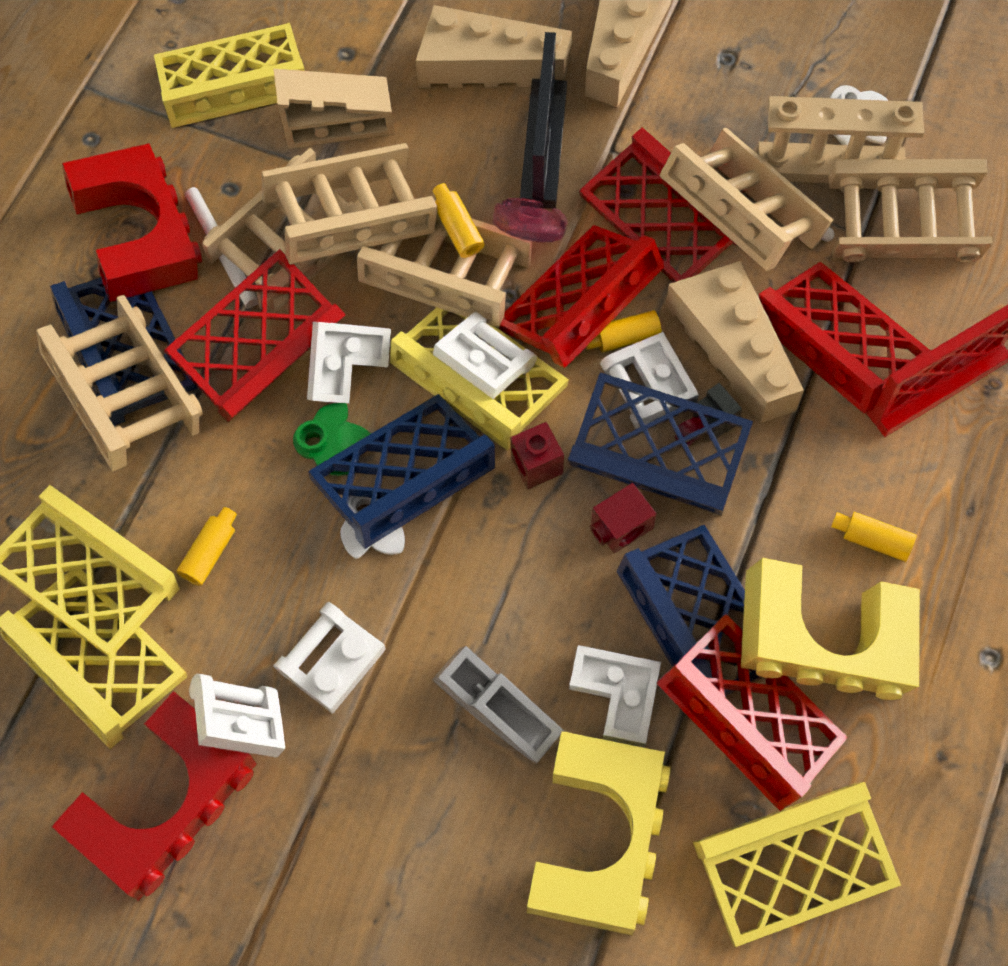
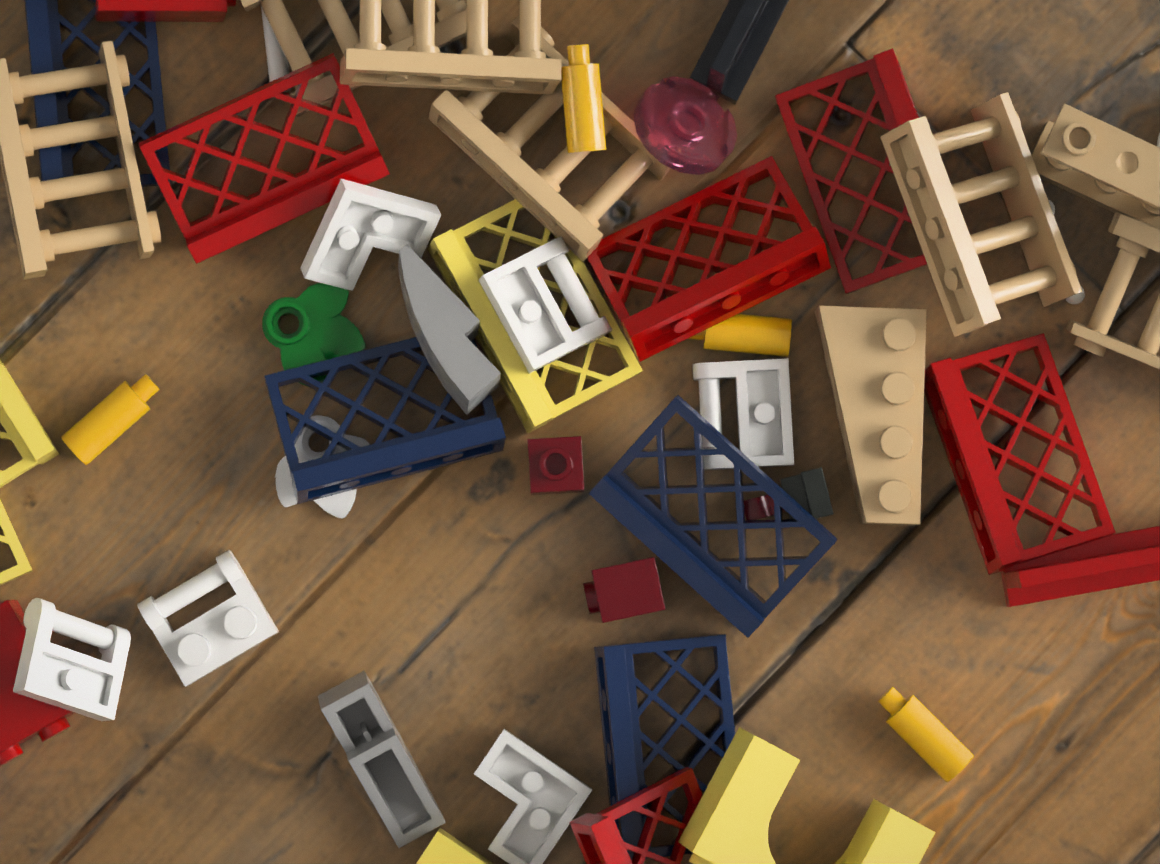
camera: 20 degrees right, 20 degrees up
none -> light grey slope [398,244,501,415]

